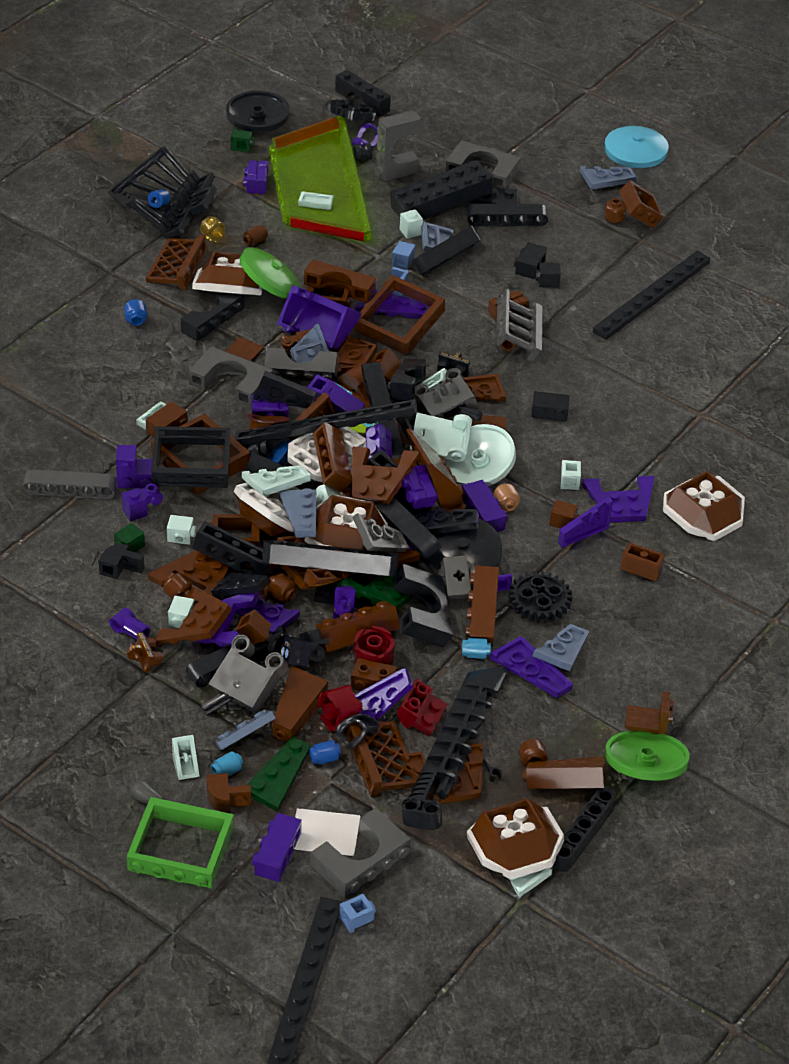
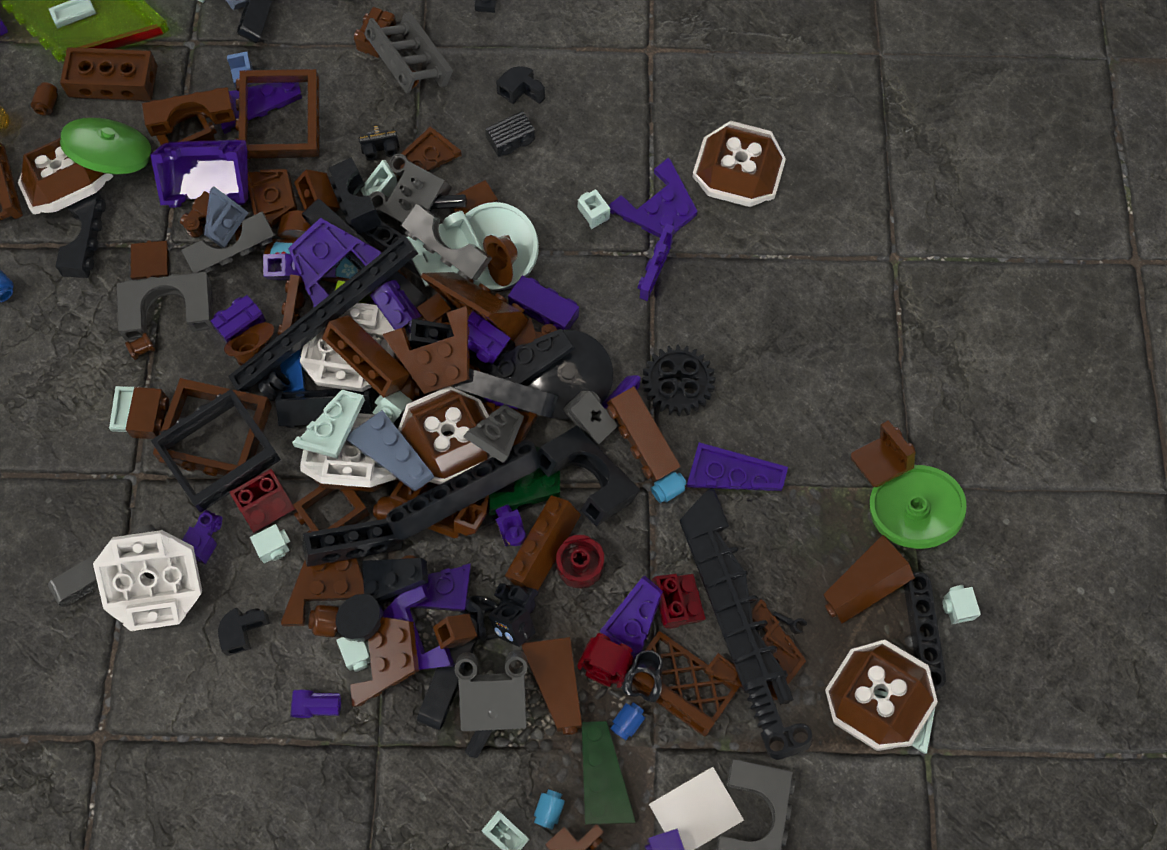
camera: 35 degrees left, 25 degrees up
dark green brick [114,523,145,552] -> none
dark purple brick [116,445,152,488] -> none
reddish brown hips [126,632,163,672] -> none
sand blue wing [215,709,275,750] -> none
black wing [252,371,316,408] -> none
reddish brown head [267,573,297,602] -> none
reddish brown brick [351,658,397,691] -> none
medium blue panel [392,241,415,270] -> none
medium nougat head [493,484,520,511] -> none
reddish brown head [519,739,548,768] -> none
sand blue wing [533,624,589,671] -> none
reddish brown brick [549,500,580,529] -> none
reddish brown brick [620,542,665,581] -> none
none -> reddish brown brick [60,47,158,101]
none -> white piece [93,530,202,631]
none -> reddish brown bush [125,333,155,360]
none -> dark red brick [229,469,295,533]
none -> dark purple wing [288,218,382,307]
none -> black tile [335,594,383,642]
none -> dark grey arch [401,204,492,280]
none -> reddish brown piece [483,235,518,286]
none -> black brick [496,66,545,104]
none -> light aqua brick [942,585,981,624]

